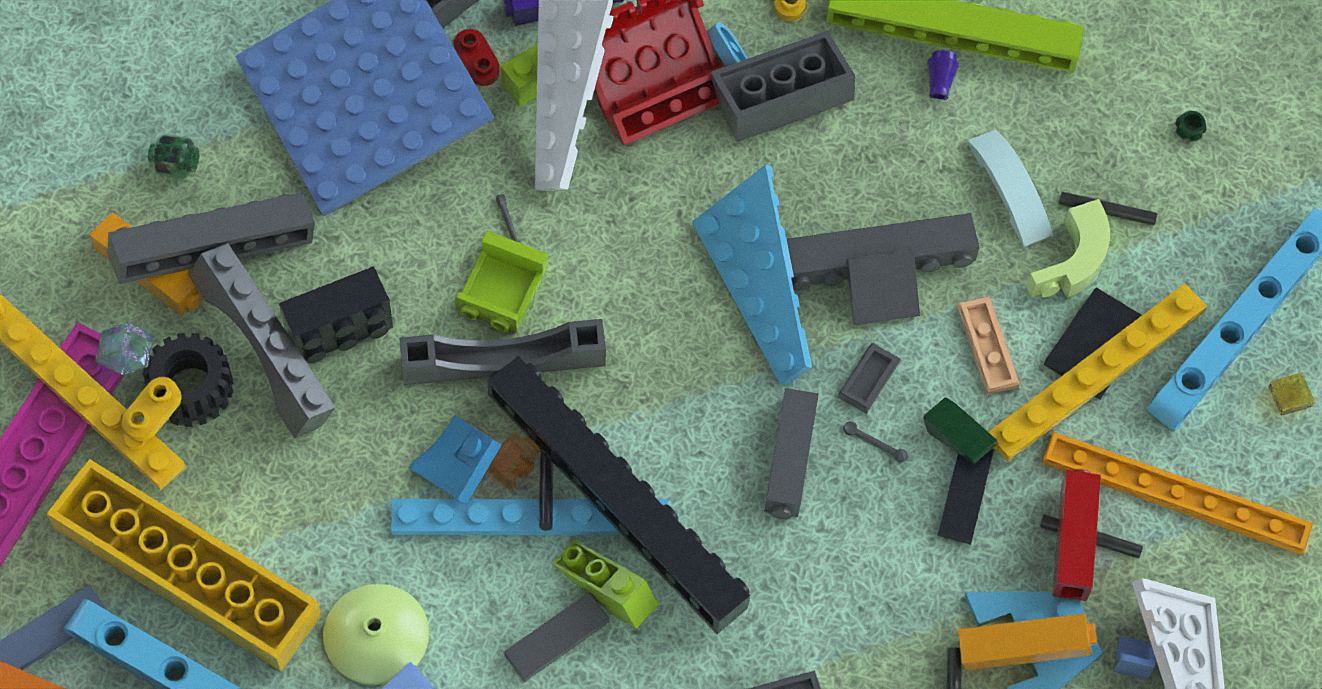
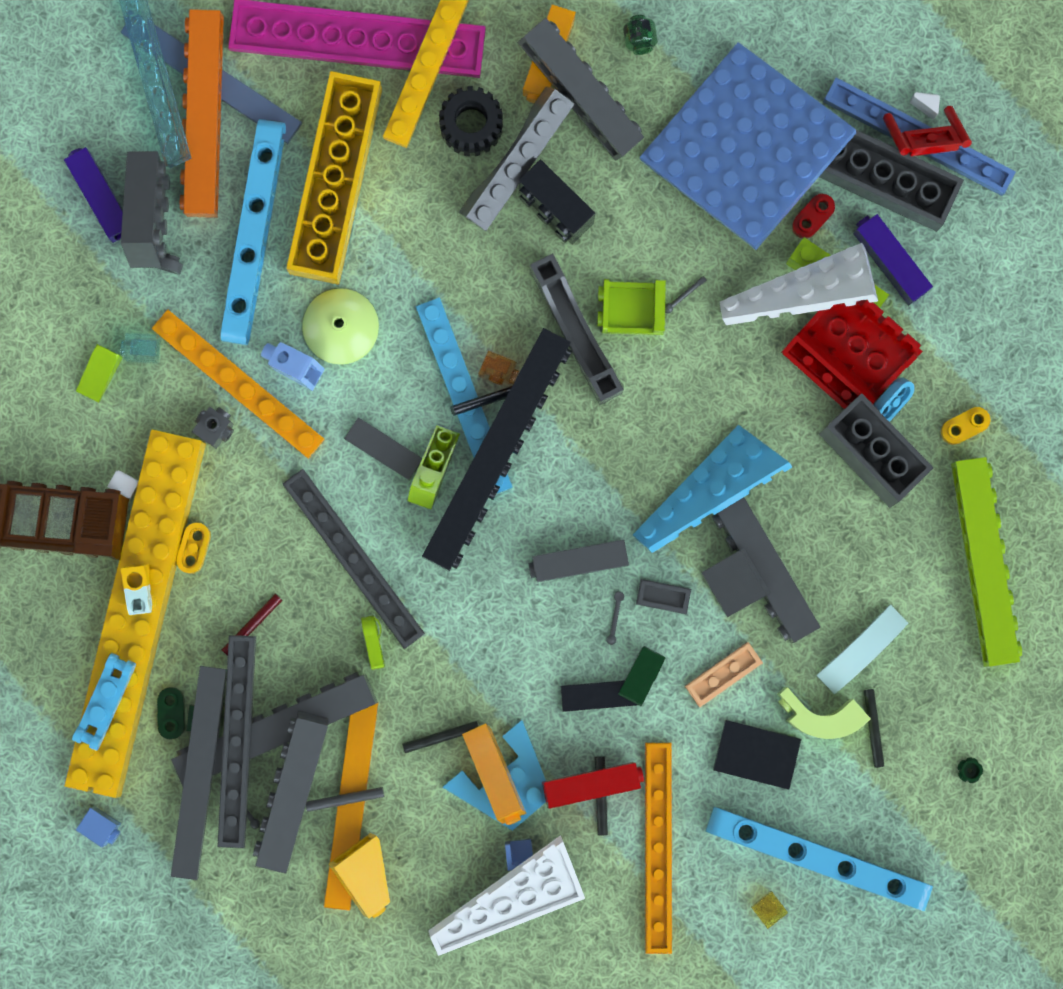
camera: 70 degrees right, 20 degrees up
clear light blue brick [95,323,154,375] -> none
yellow plate [122,377,181,441] -> none
dark azure plate [409,415,502,504] -> none
dark purple cone [928,50,959,100] -> none
yellow plate [989,283,1208,462] -> none

